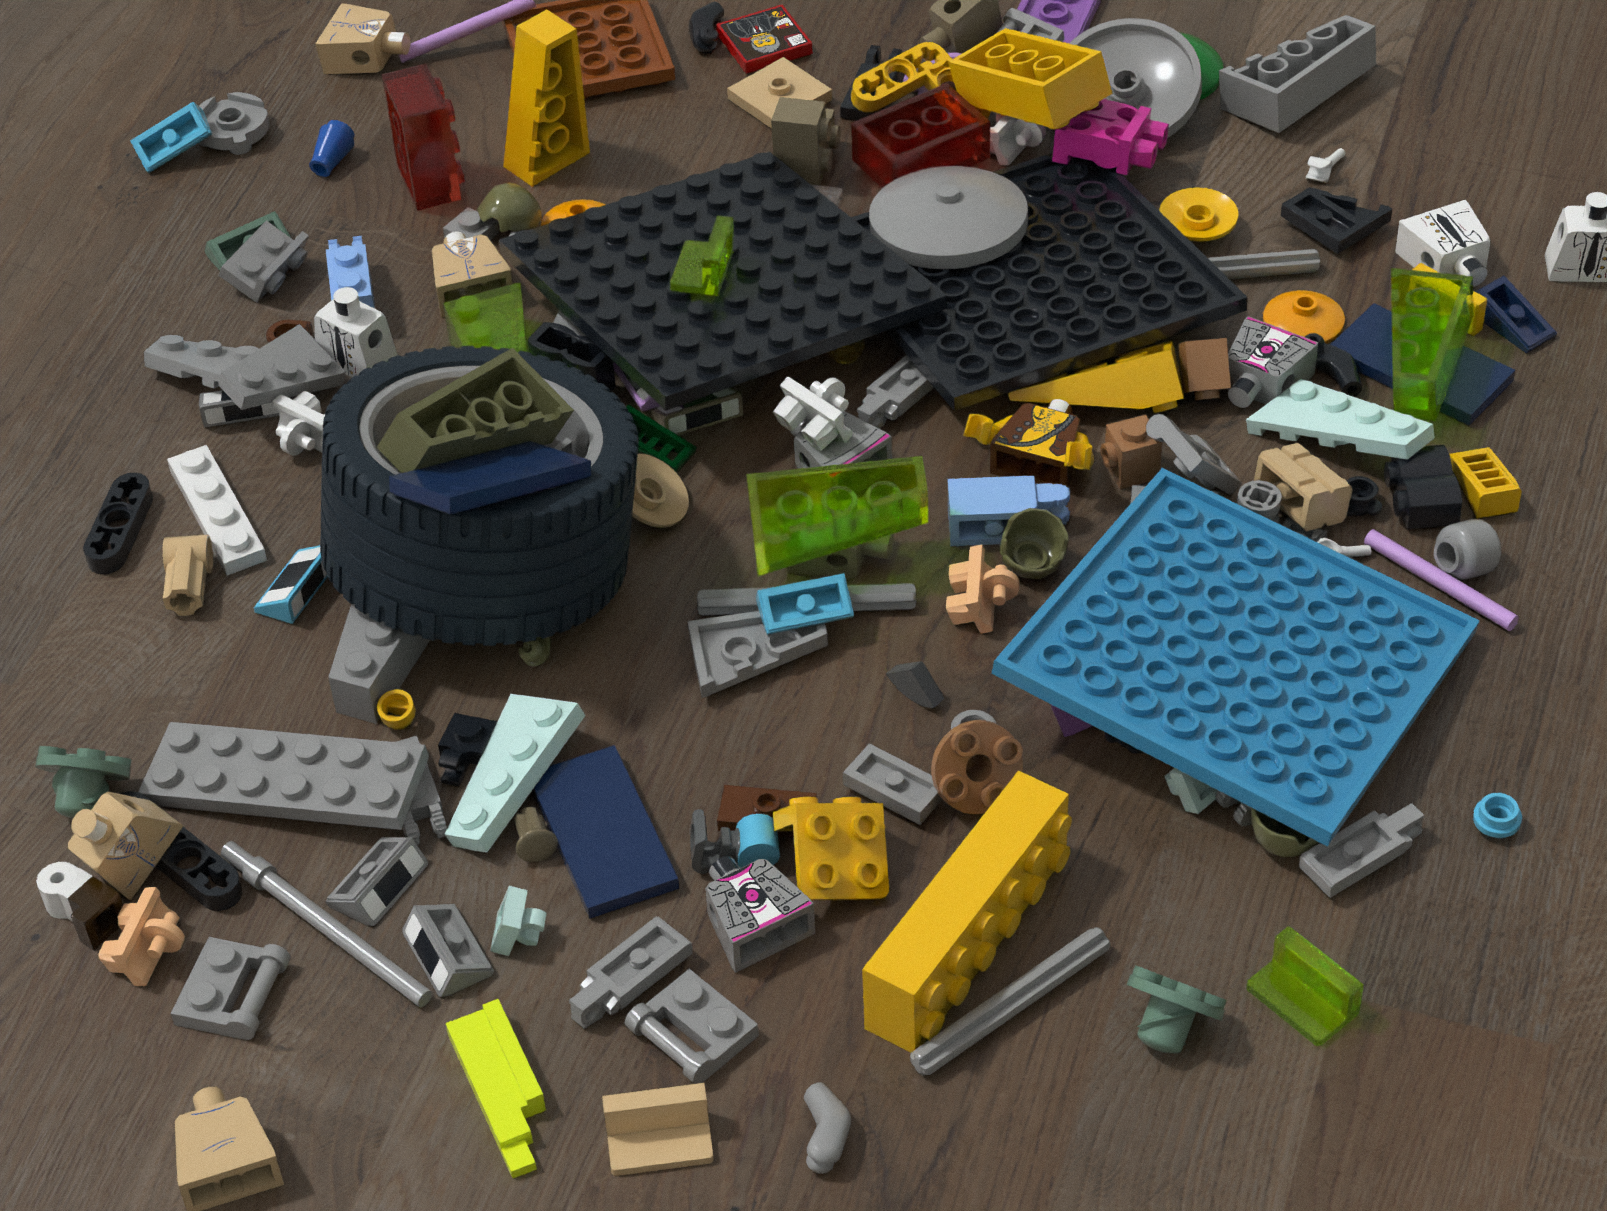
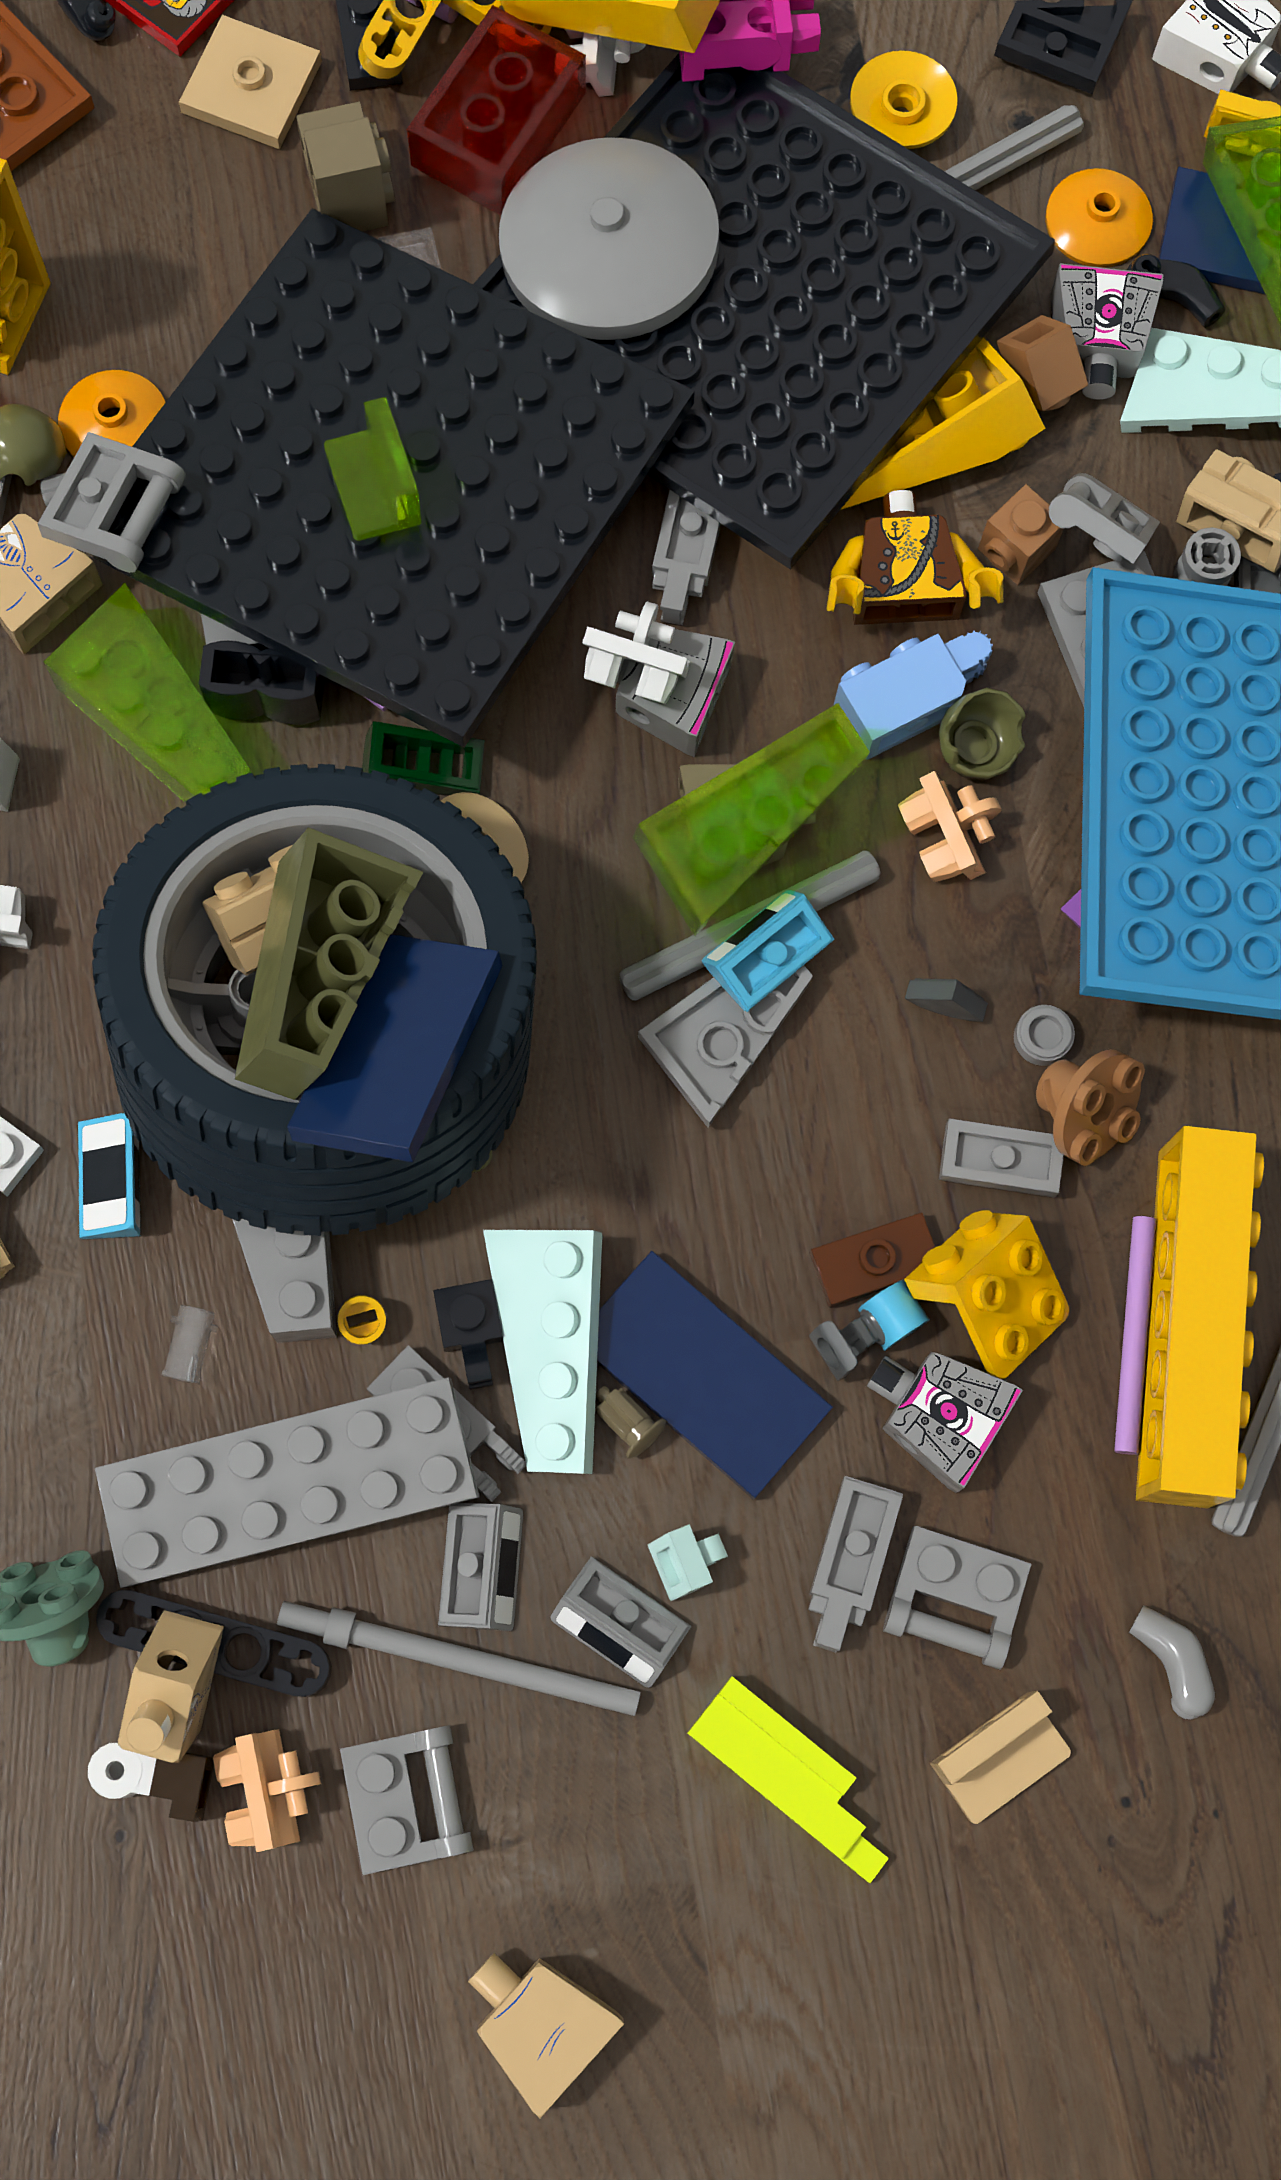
camera: 35 degrees left, 30 degrees up
none -> light grey plate [38,432,186,573]
none -> clear pin [162,1305,218,1384]

